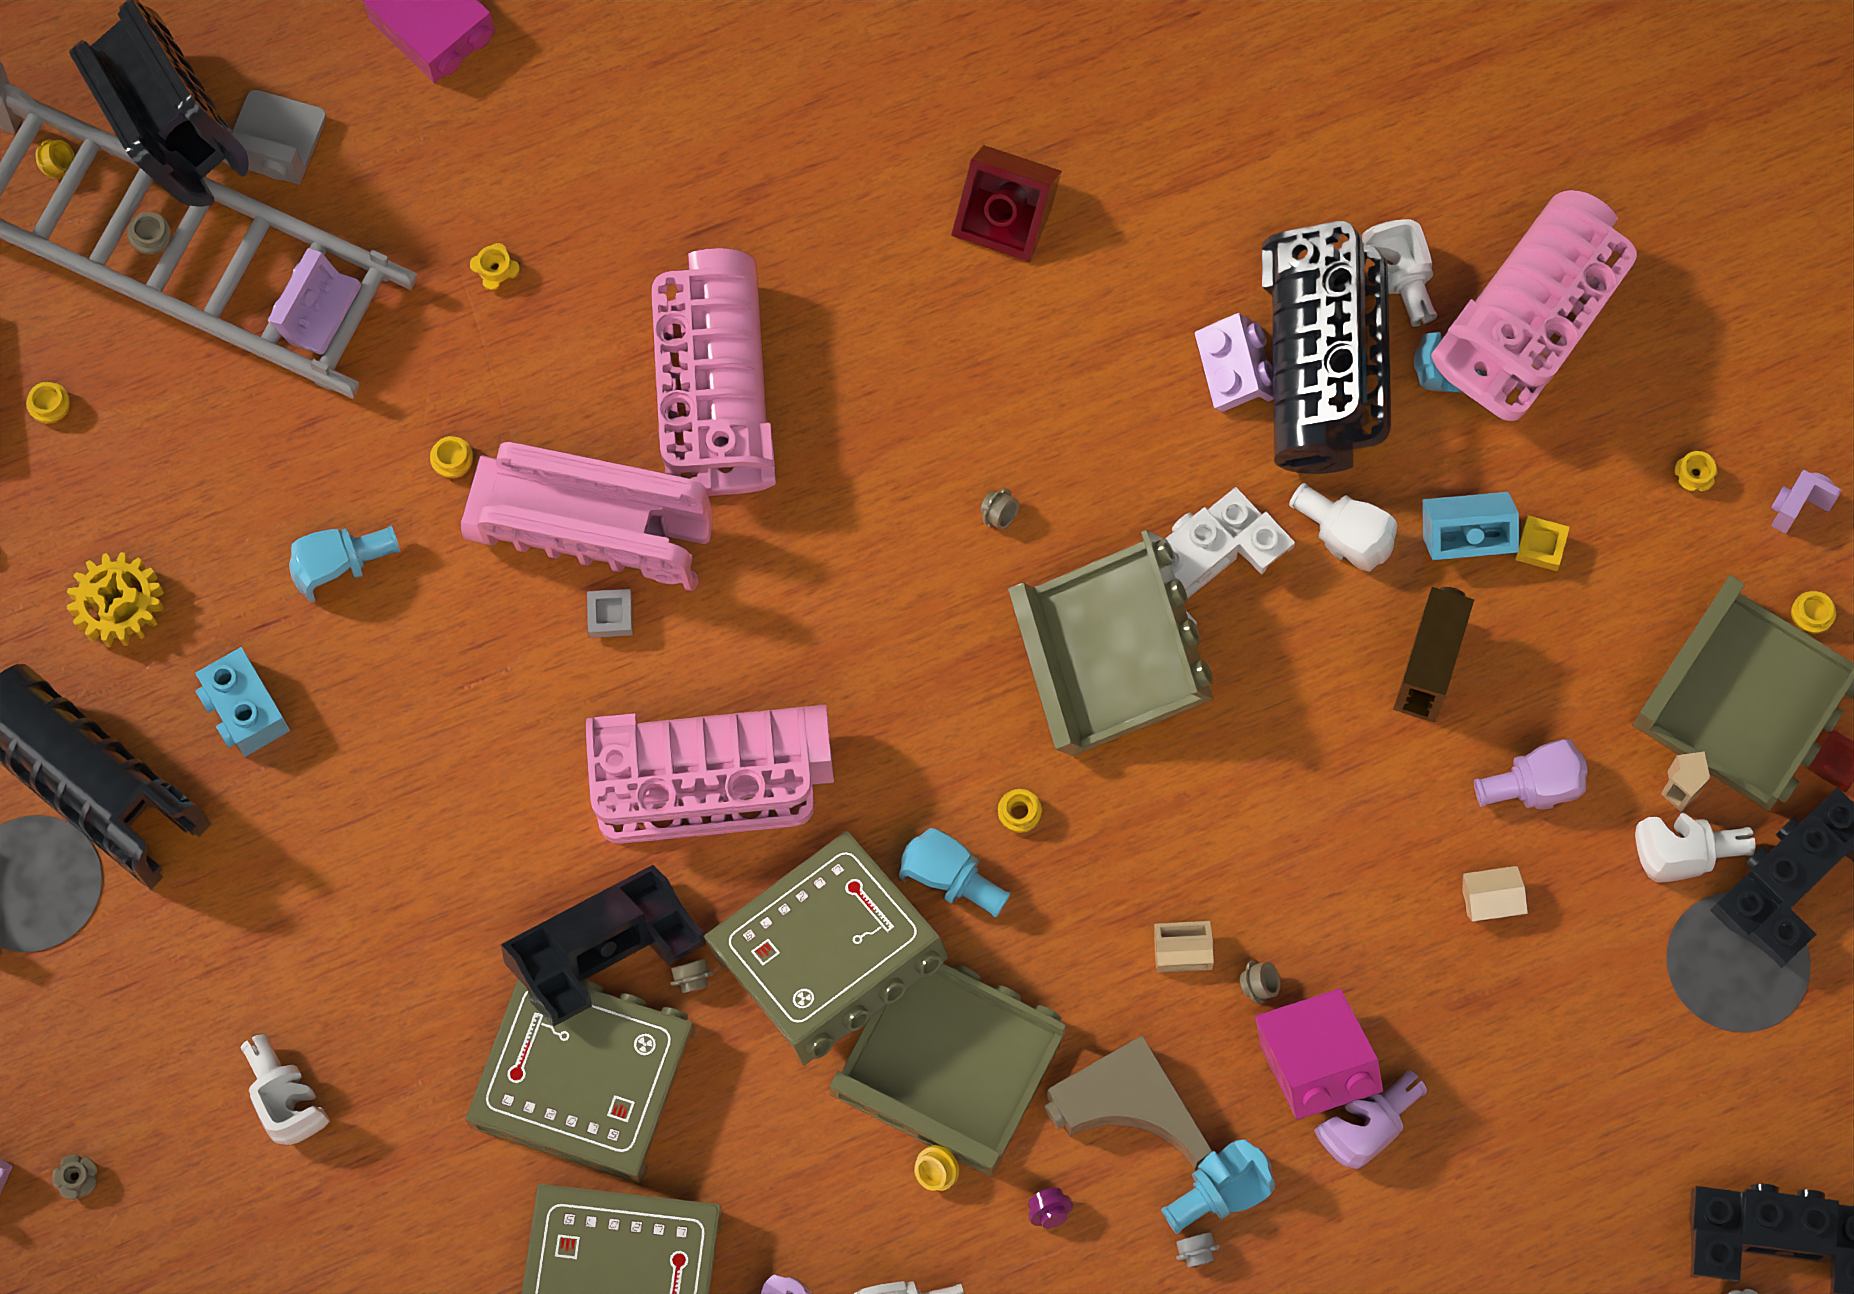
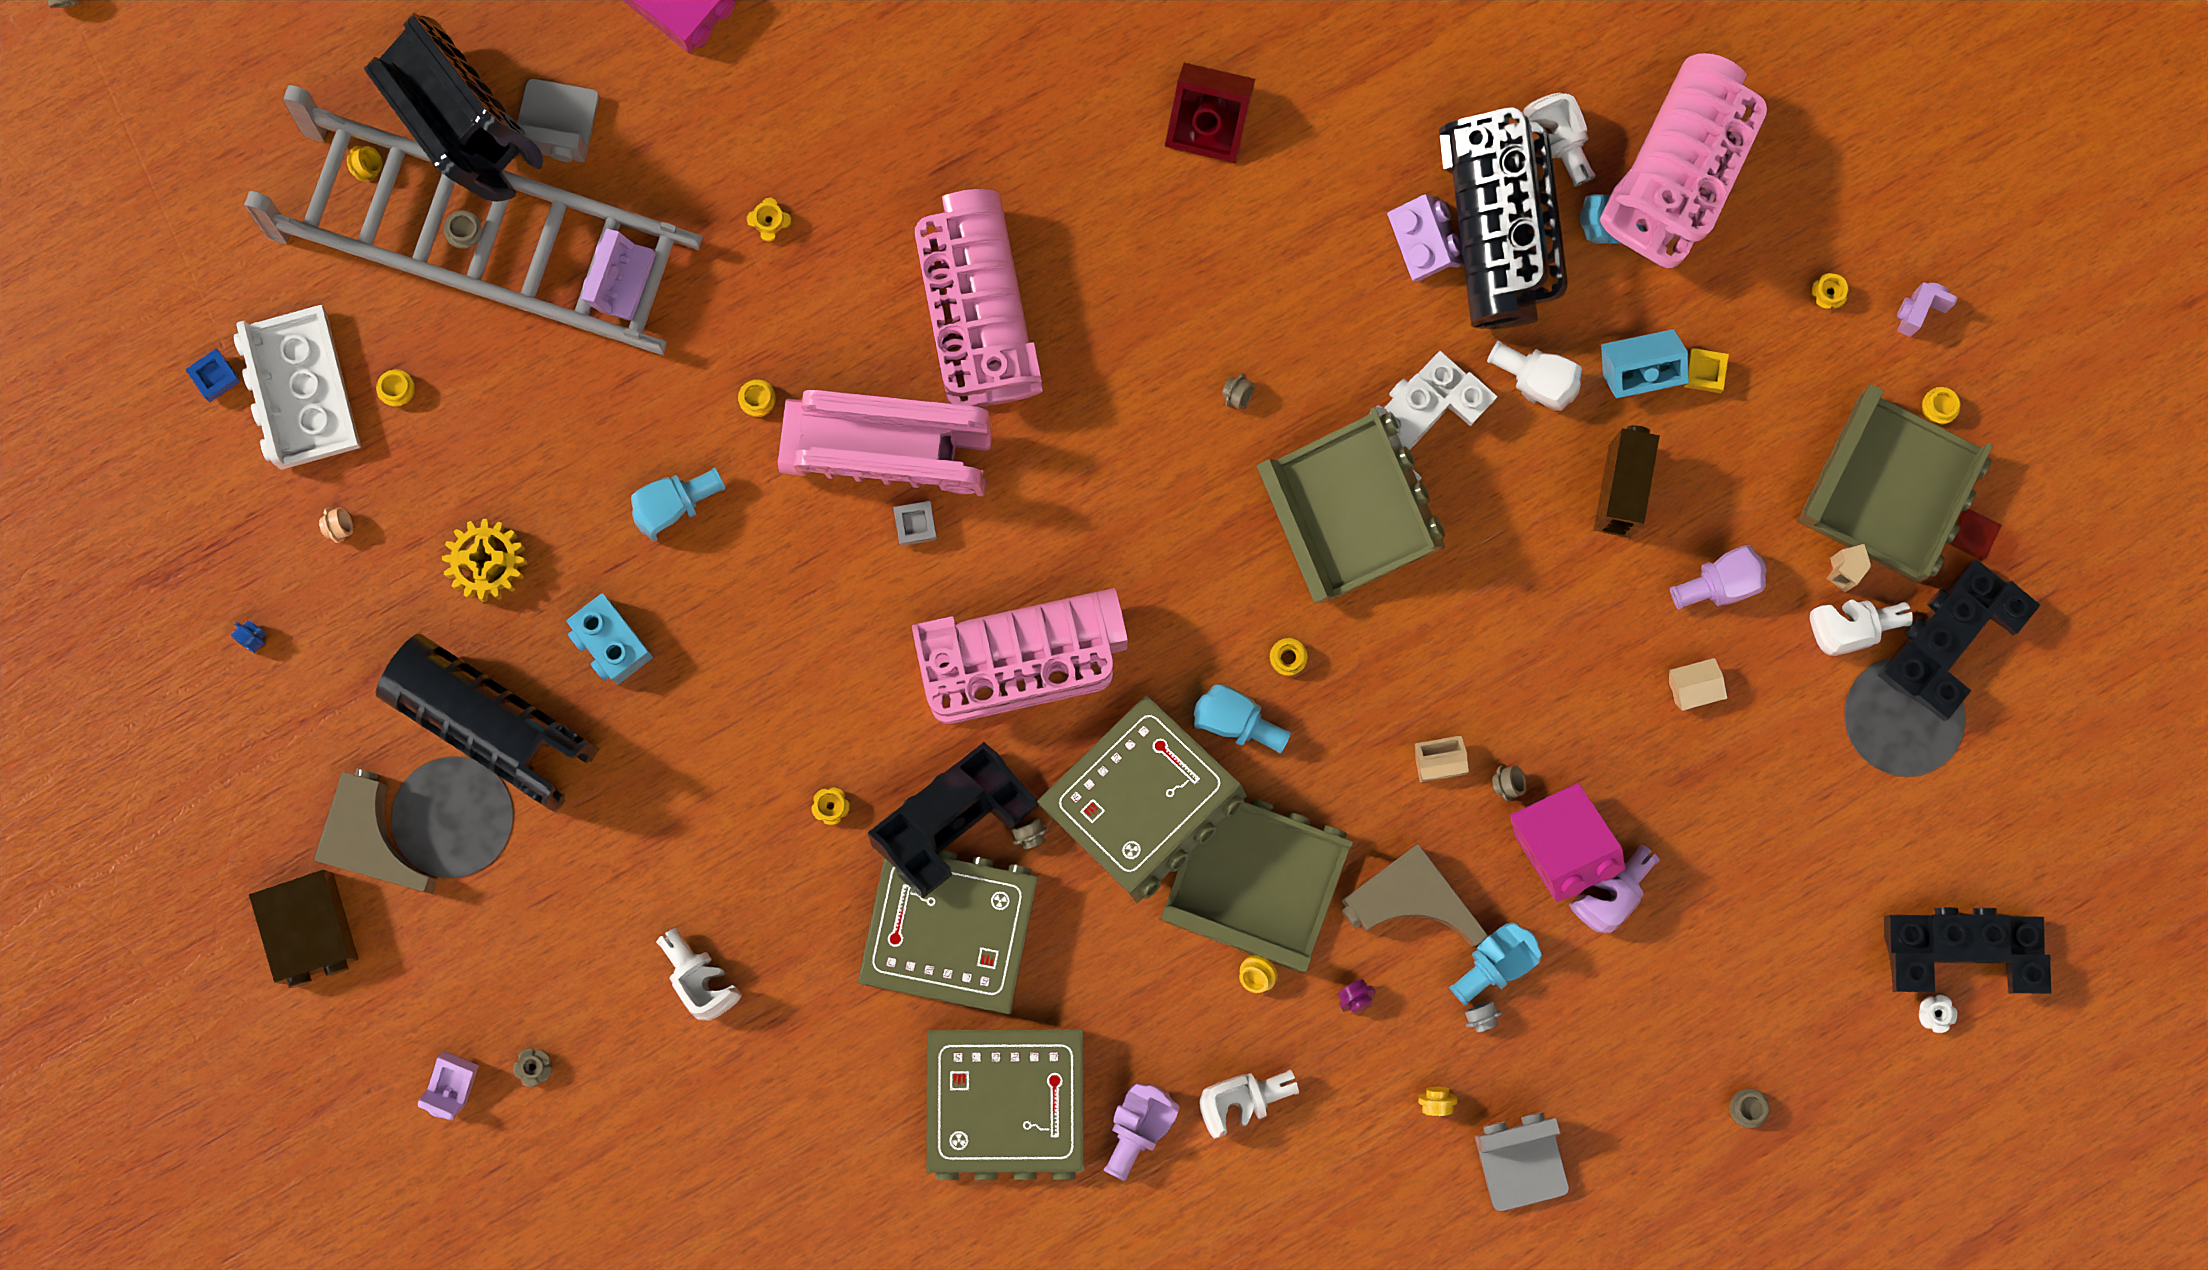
camera: 10 degrees left, 10 degrees up
none -> yellow plate [812,787,849,825]

